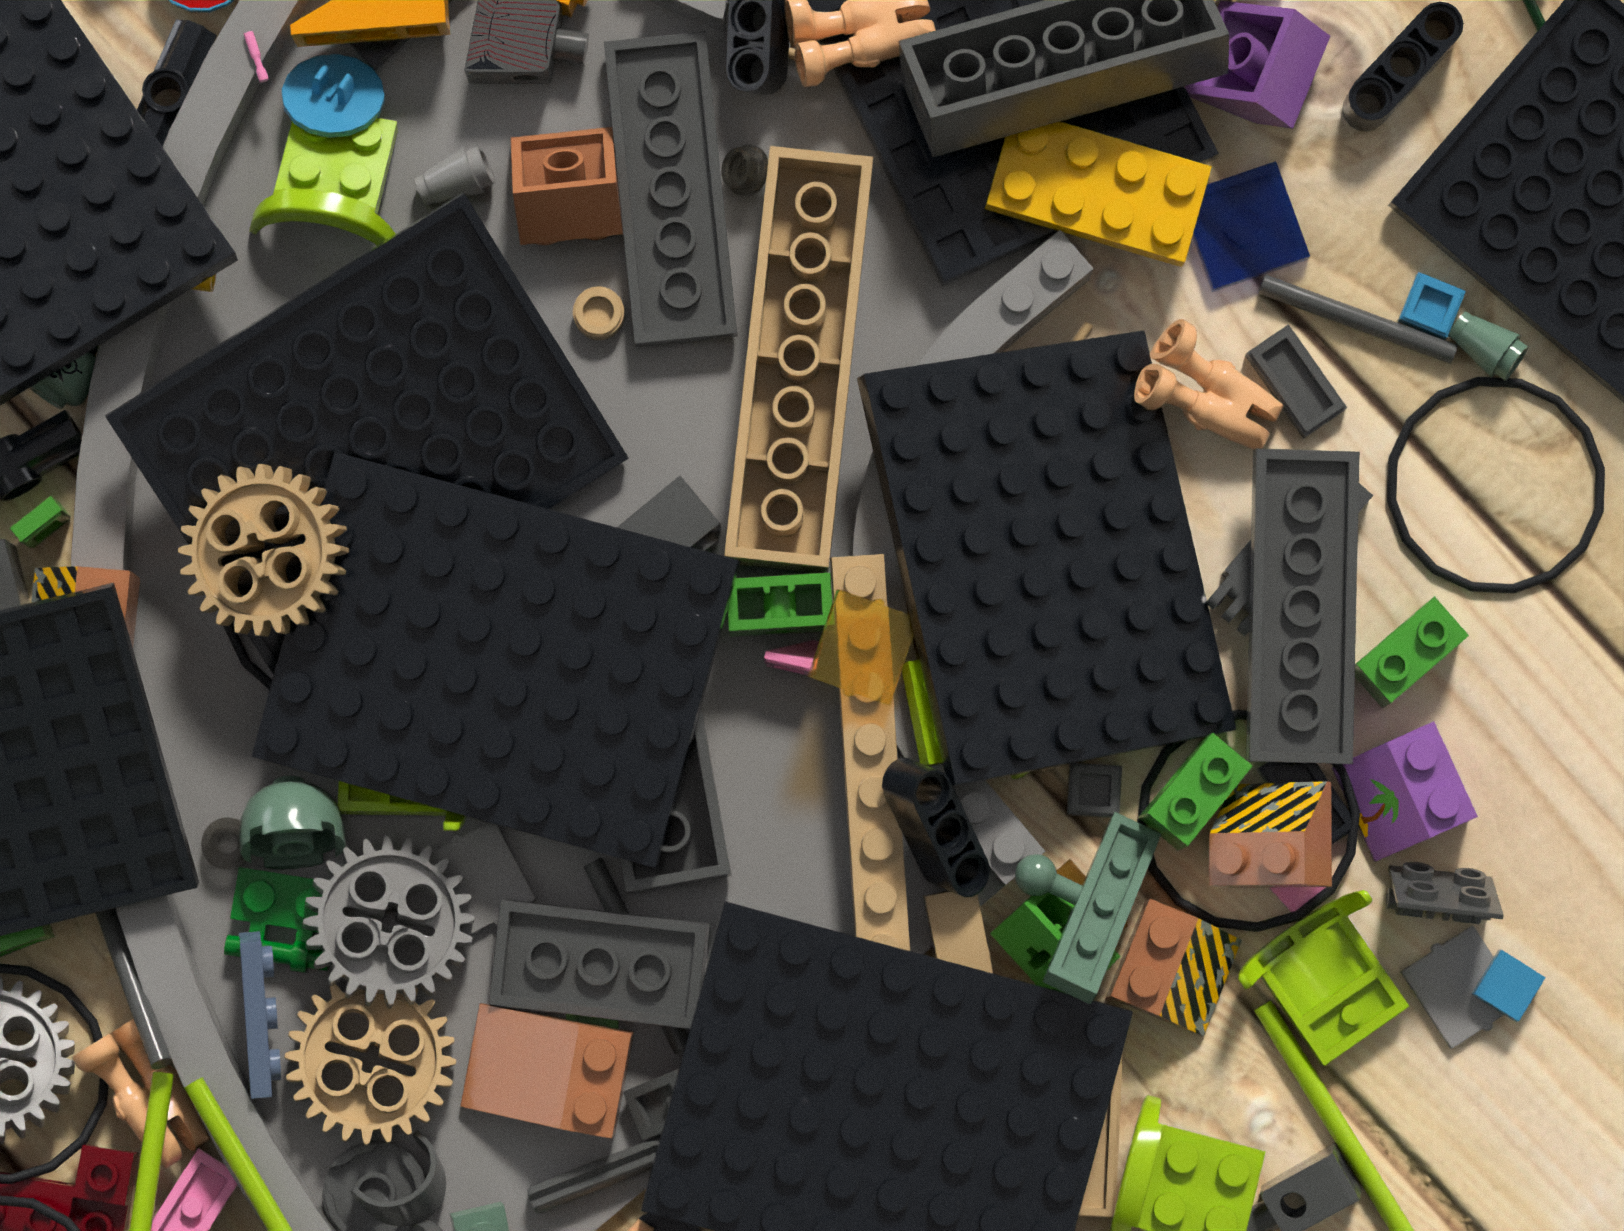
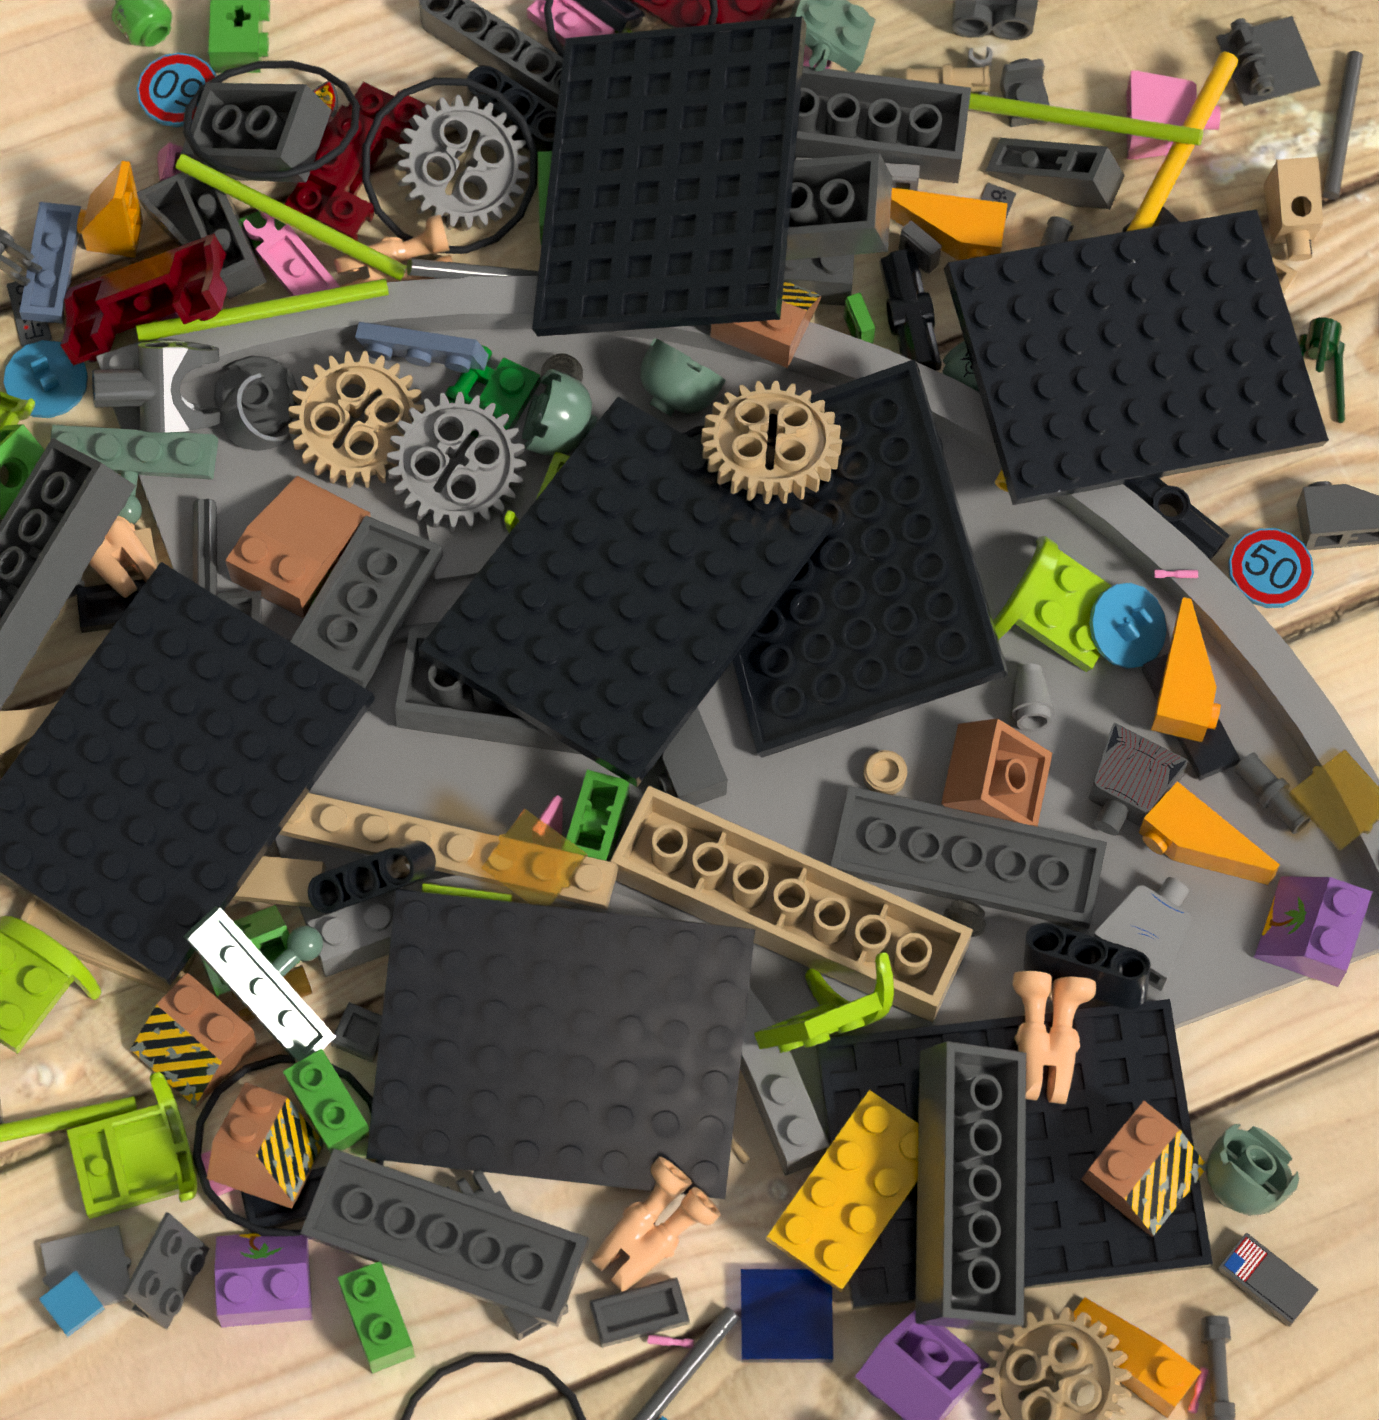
camera: 105 degrees right, 15 degrees down
none -> sand green cylinder [640,338,726,417]
none -> bright pink piece [648,1335,694,1348]
none -> lime piece [754,952,894,1053]

